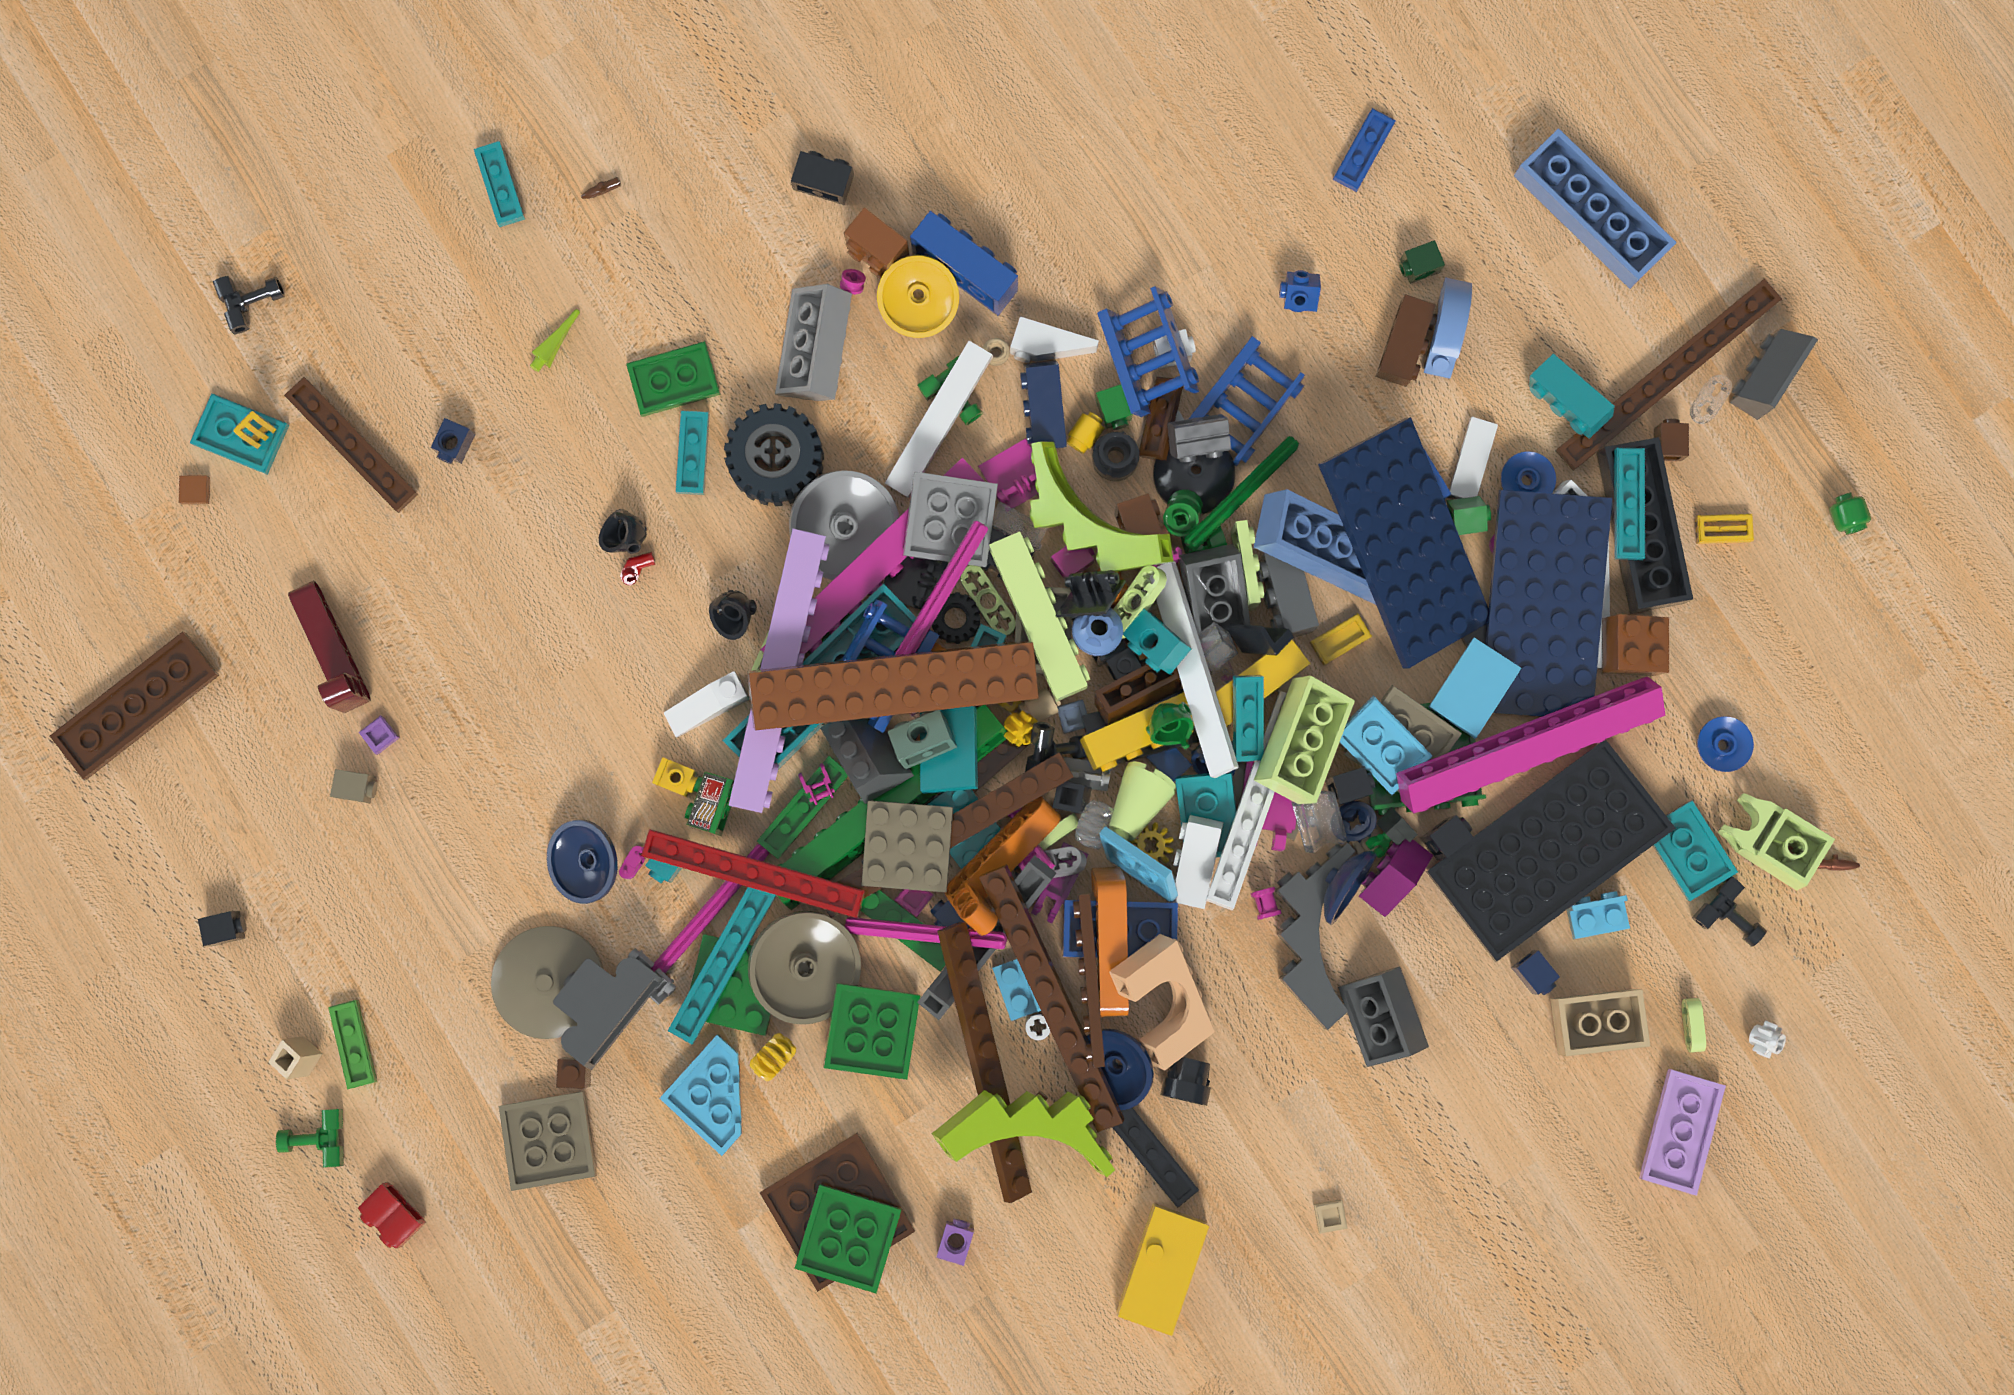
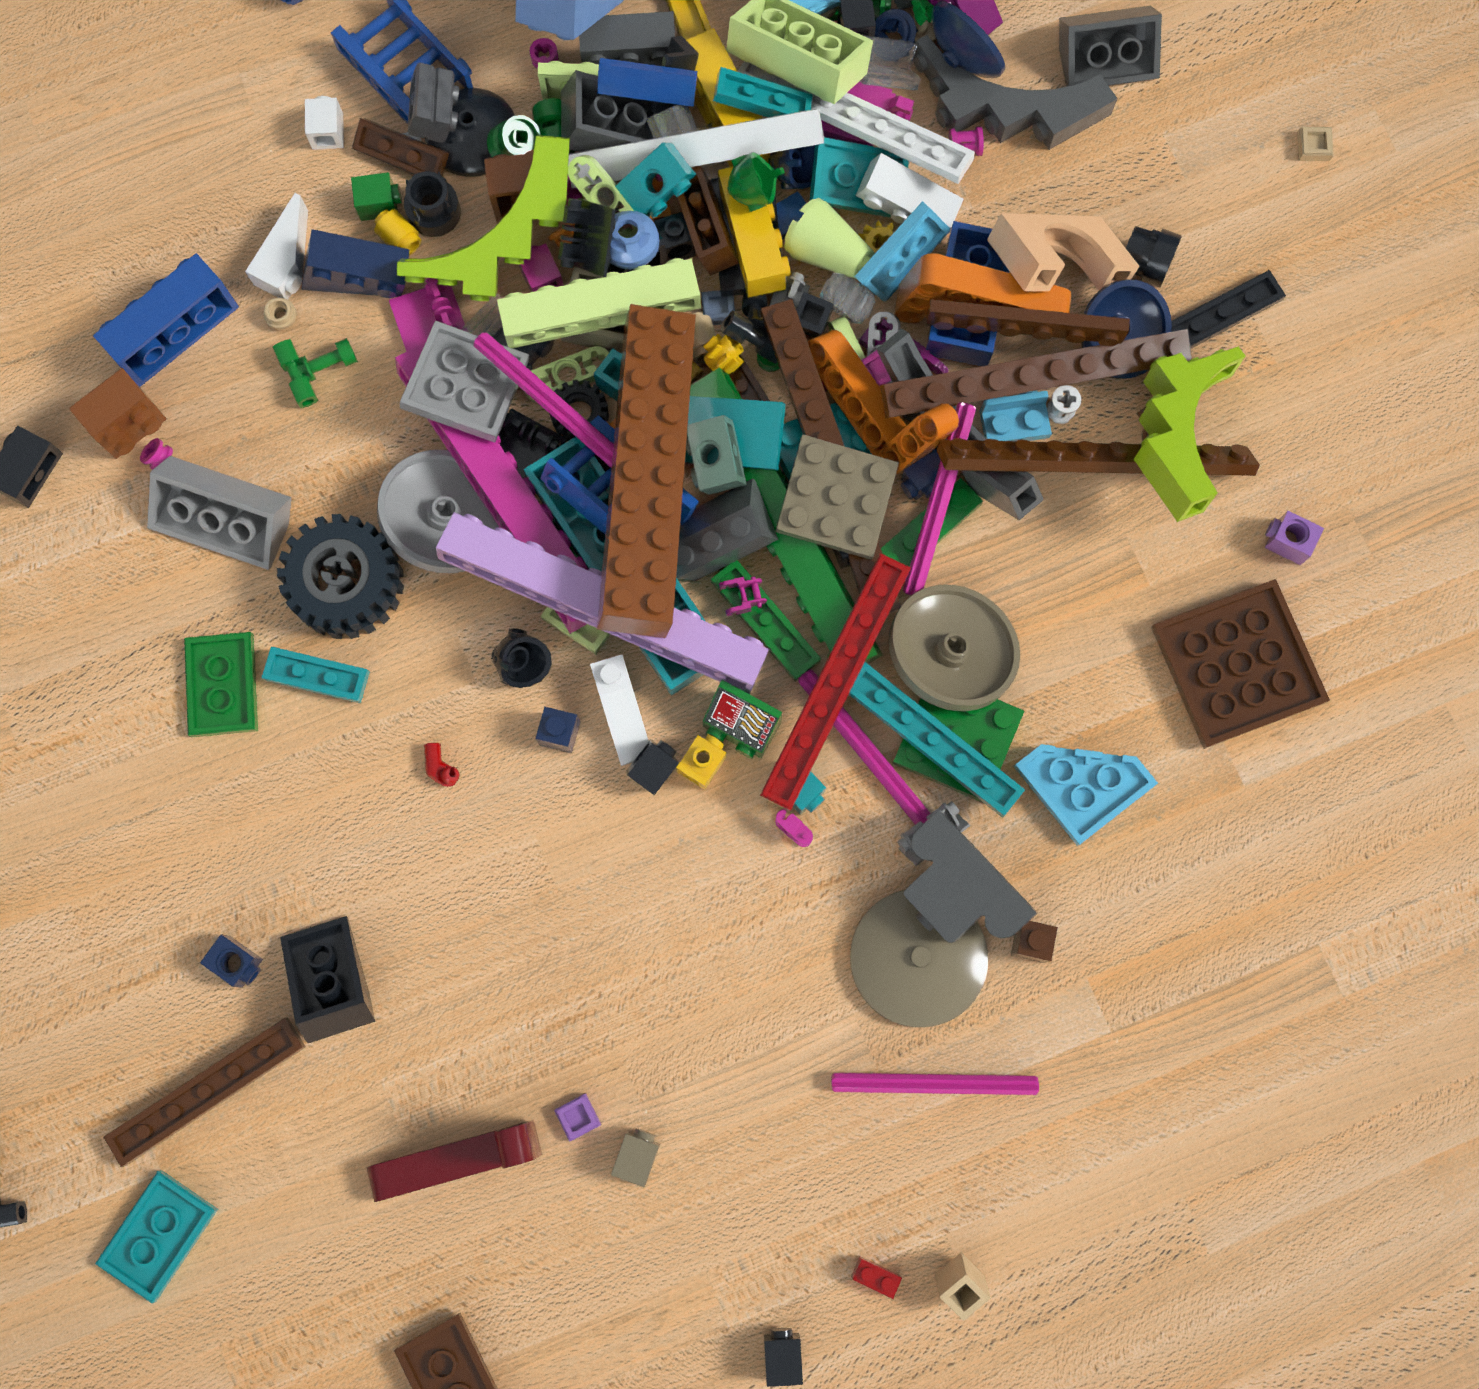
camera: 80 degrees left, 5 degrees down
dark orange tile [179,475,210,504] -> none
yellow tile [234,411,277,449] -> none
green bar [276,1109,344,1168] -> none
bright green tile [328,1000,377,1090] -> none
red brick [358,1182,426,1249] -> none
dark tan plate [498,1091,597,1191] -> none
lime piece [530,309,580,372] -> none
dark blue dish [546,820,618,904] -> none
black helmet [598,509,647,554] -> none
yellow gear [749,1033,797,1081] -> none
green plate [794,1184,902,1294] -> none
green plate [823,983,920,1080] -> none
yellow dish [877,255,959,338] -> none
white tile [885,341,994,498] -> none
dark pink tile [895,889,934,917] -> none
blue fence [1097,286,1199,417] -> none
yellow brick [1116,1203,1209,1336] -> none
green axle [1184,436,1299,551] -> none
none -> black slope [280,916,376,1043]
none -> dark blue brick [535,706,581,753]
none -> blue tile [597,58,698,107]
none -> black brick [626,739,679,795]
none -> dark pink axle [831,1073,1039,1095]
none -> red piece [851,1256,902,1299]

